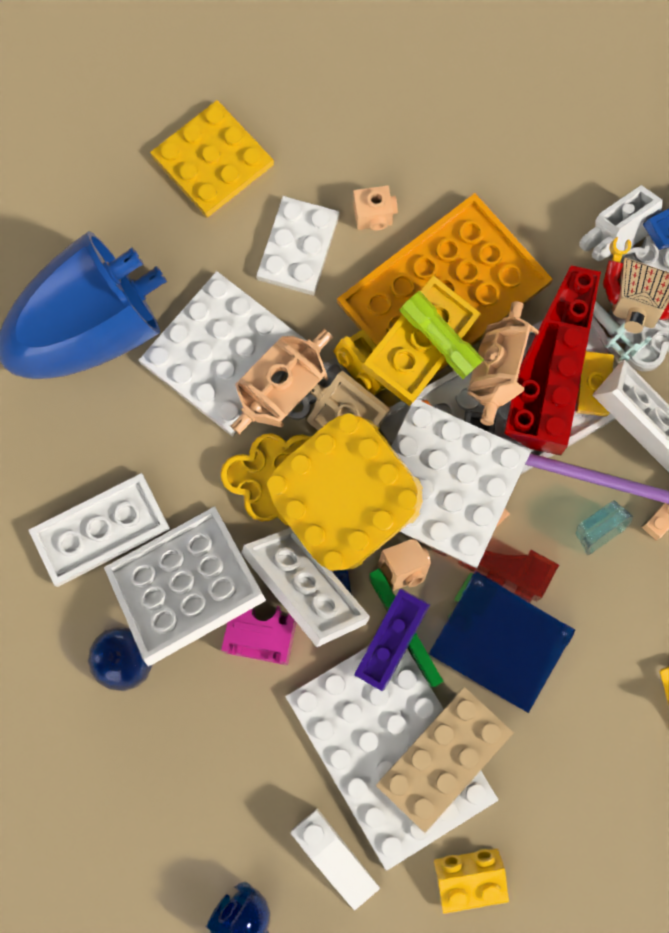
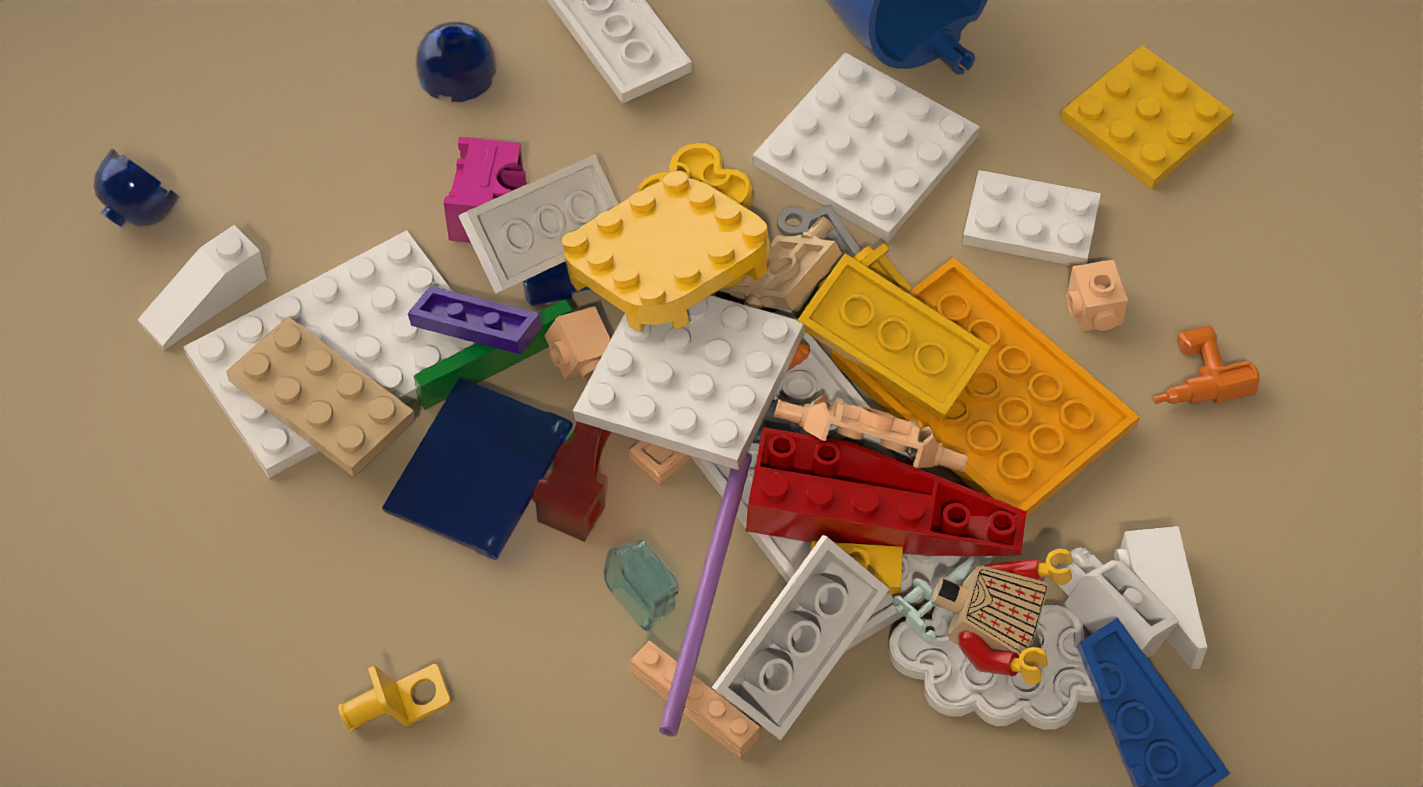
camera: 85 degrees right, 20 degrees down
white plate [104,506,266,666] -> none
light nougat plate [230,329,333,435] -> none
lime axle [399,291,484,379] -> none
yellow bracket [434,849,509,914] -> none
none -> white slope [1114,526,1208,669]
none -> orange piece [1153,325,1259,404]

